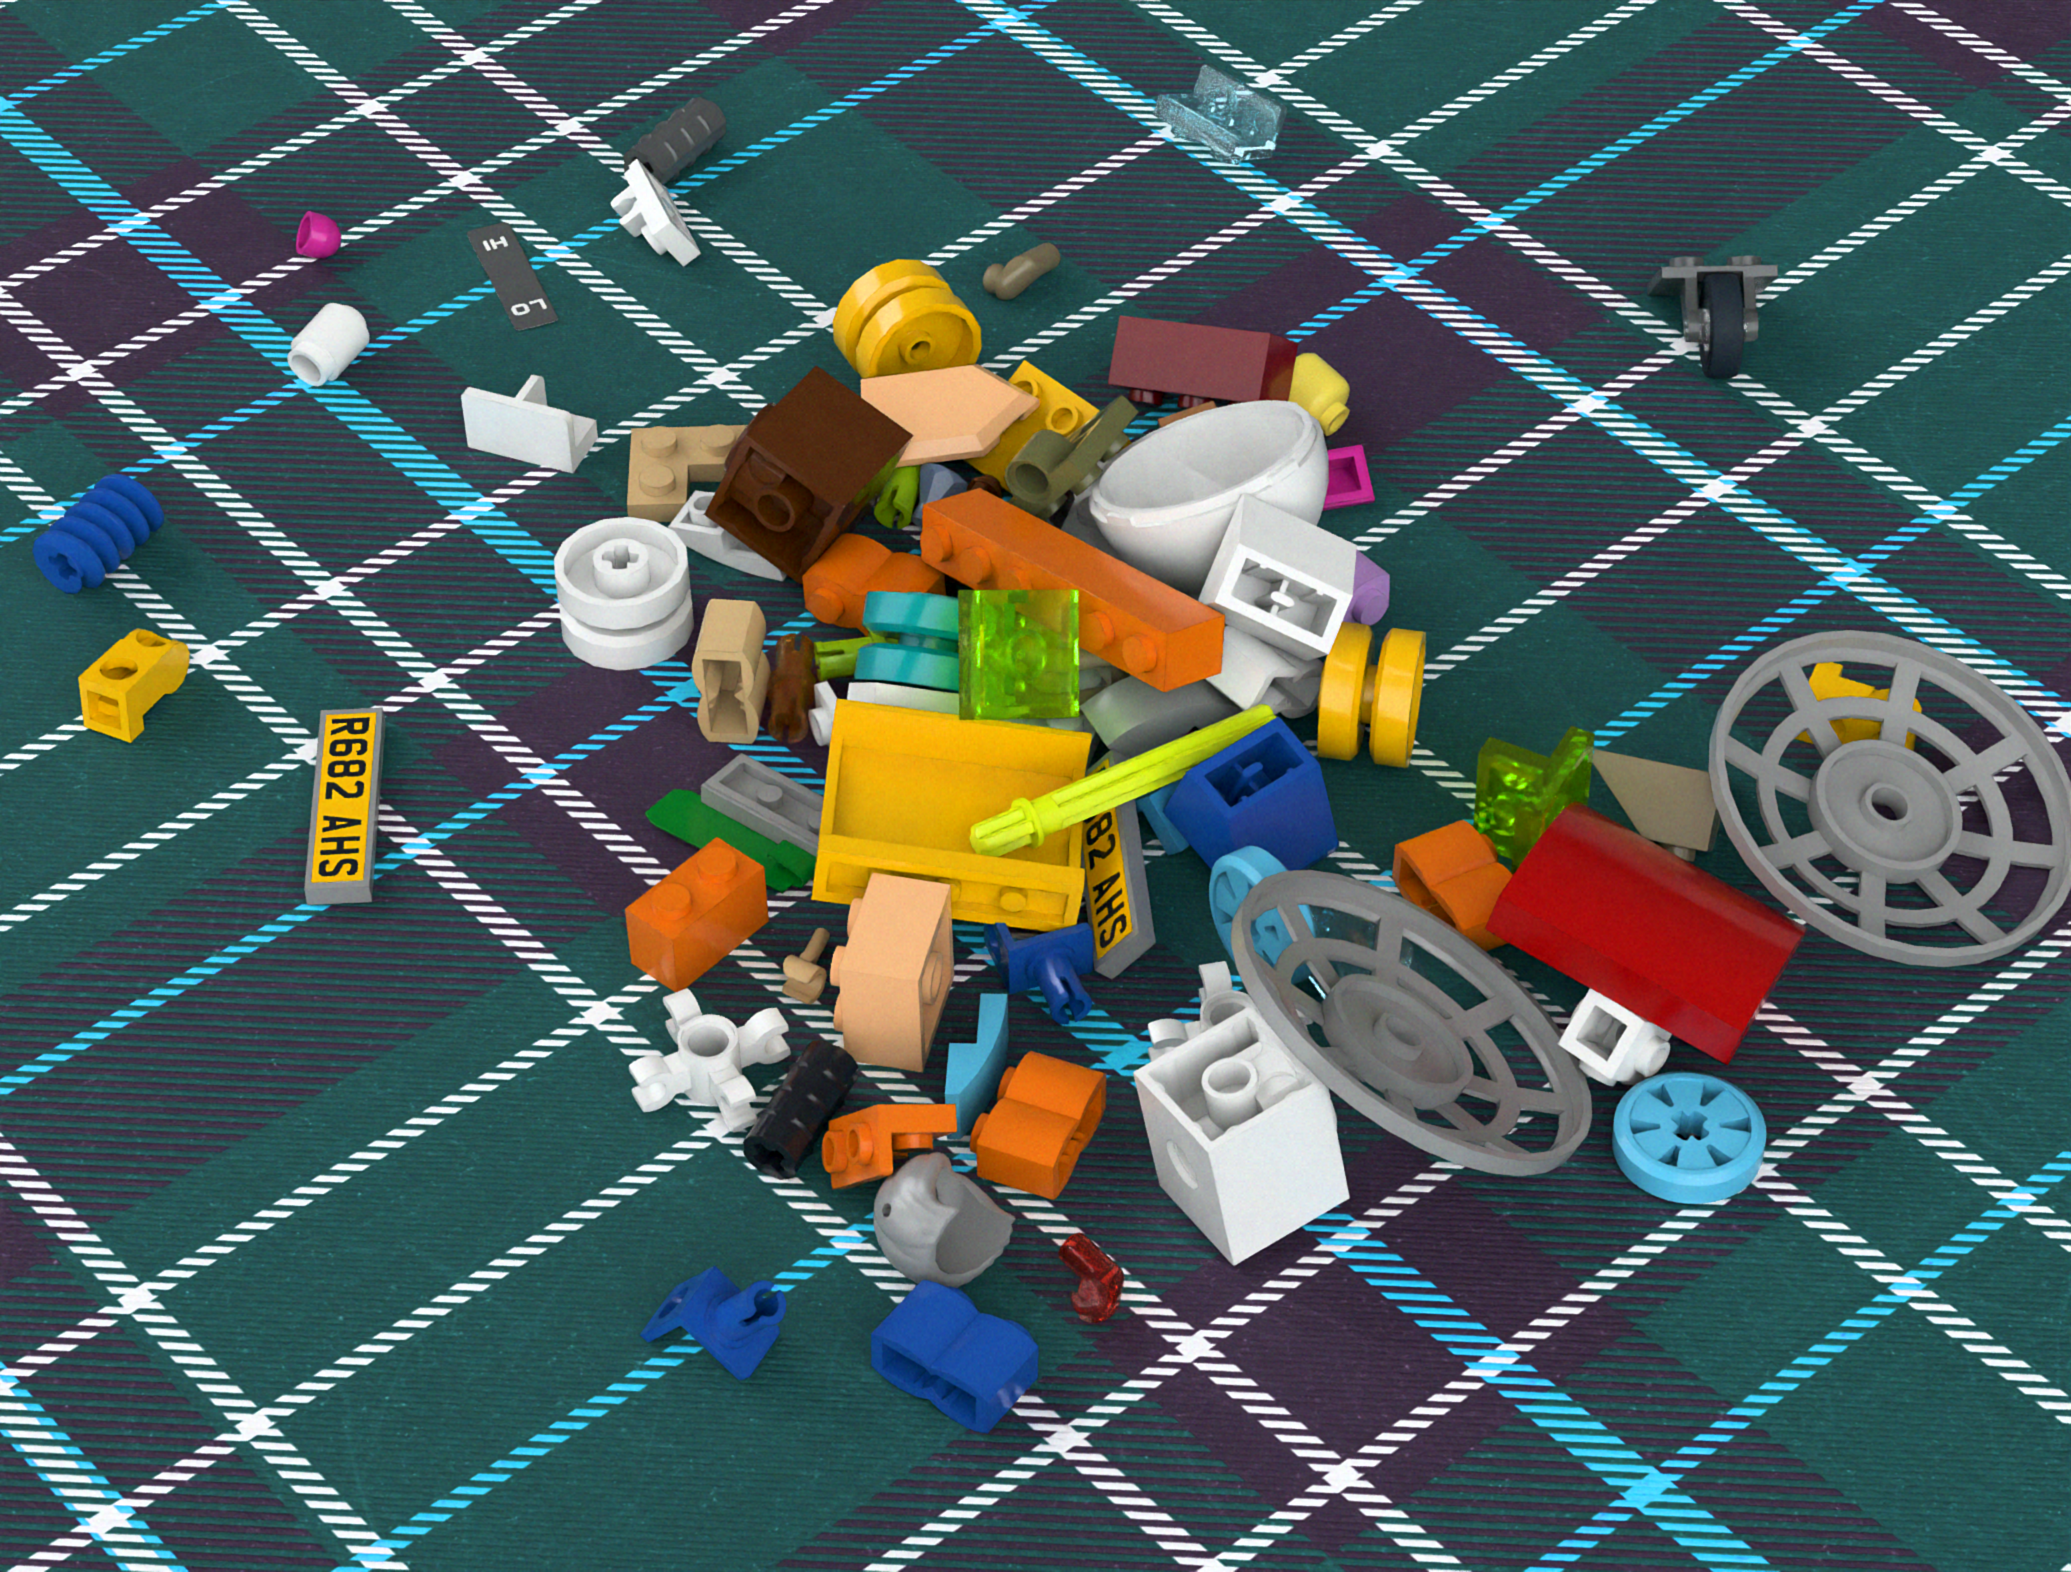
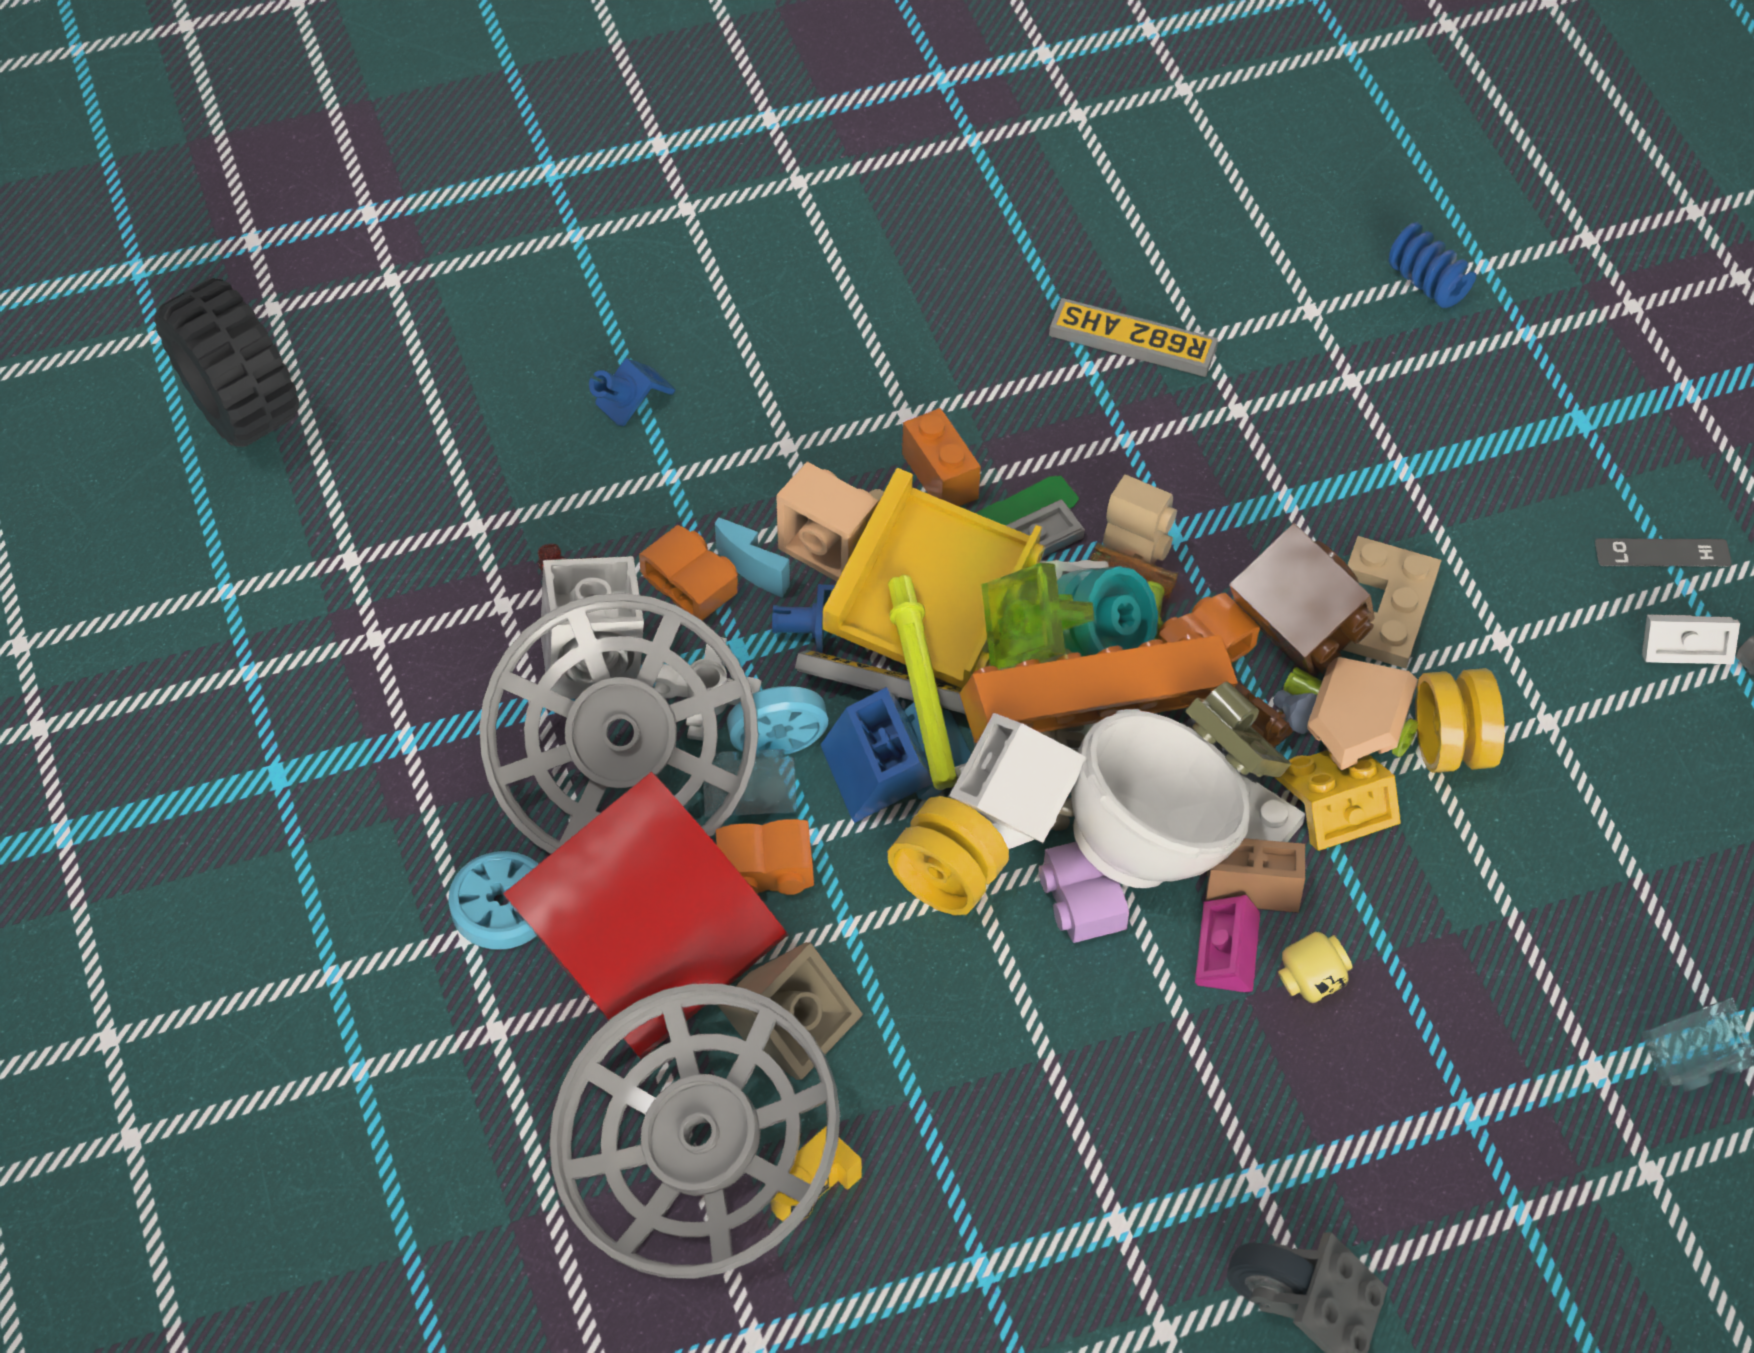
camera: 110 degrees right, 10 degrees up
yellow leg [78,628,190,743] -> none
white brick [287,303,370,386] -> none
dark pink hinge [296,211,341,259] -> none
white panel [461,375,598,473] -> none
white wheel [554,517,694,671] -> none
white pin [629,988,791,1133] -> none
black axle [743,1040,858,1180] -> none
orange bracket [822,1104,957,1189] -> none
blue brick [871,1280,1039,1434] -> none
light grey piece [873,1152,1016,1288] -> none
dark tan arm [983,243,1060,300] -> none
dark red brick [1108,315,1299,409] -> none
clear neon green bracket [1473,726,1595,874] -> none

